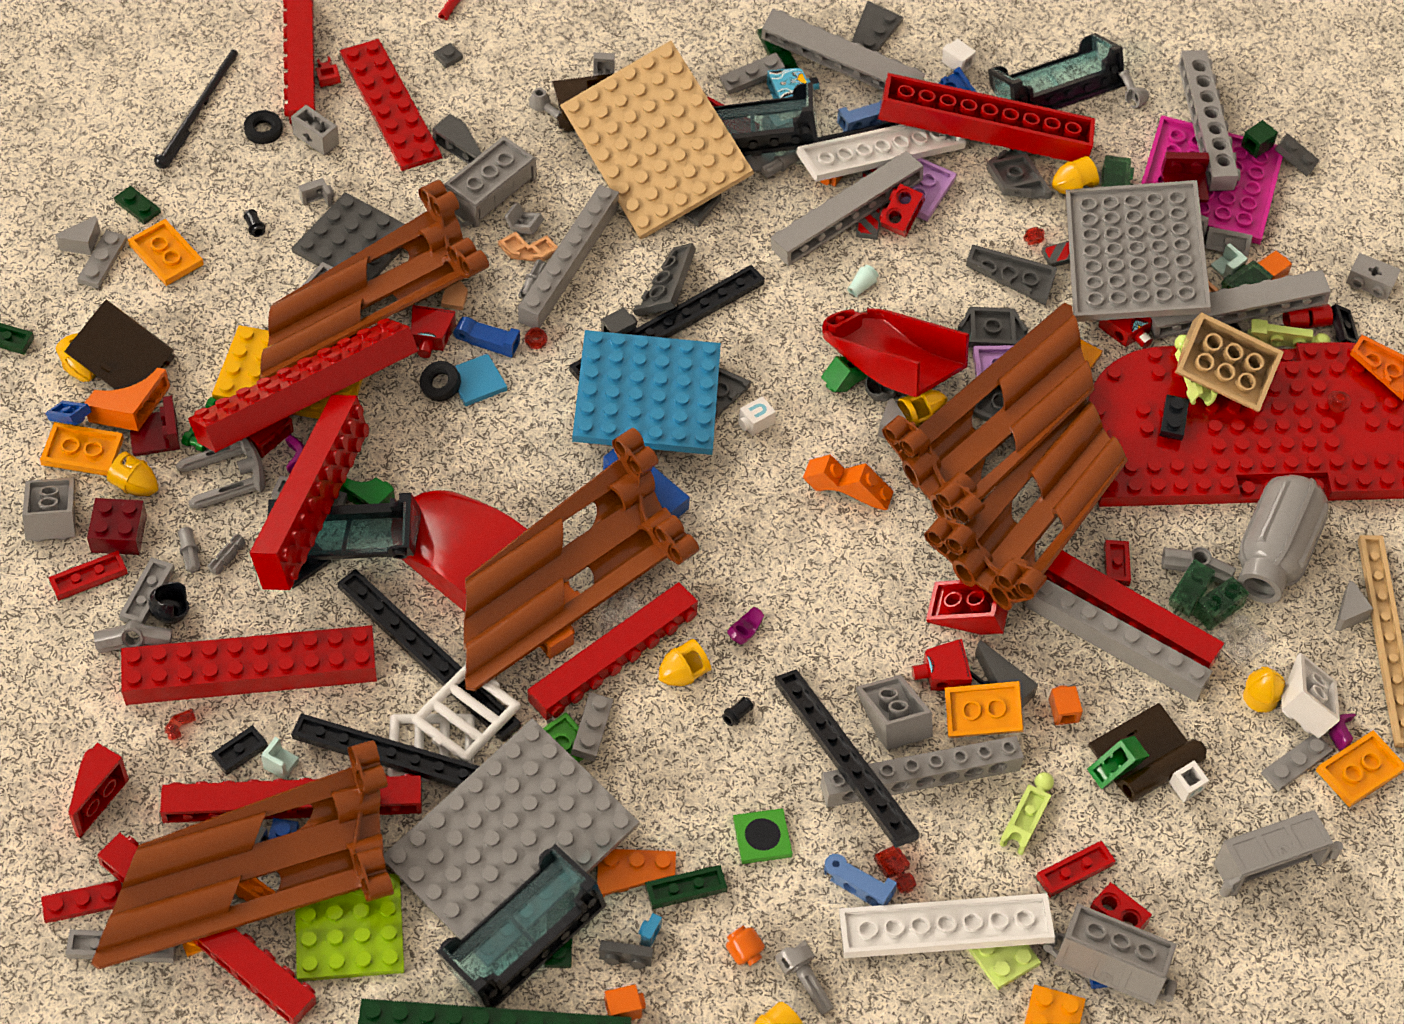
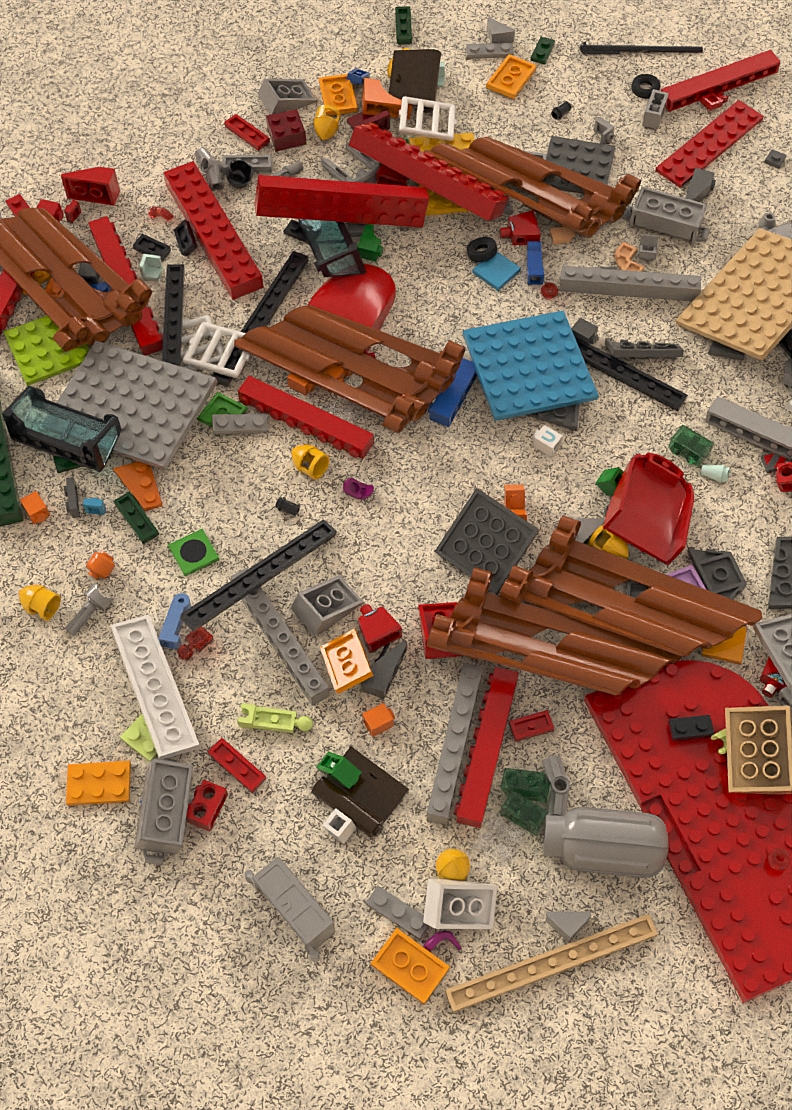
camera: 75 degrees right, 5 degrees up
none -> red plate [64,200,82,223]
none -> black plate [174,219,198,256]
none -> white bar [398,96,457,141]
none -> dark grey plate [434,488,540,594]
none -> clear green brick [668,424,714,467]

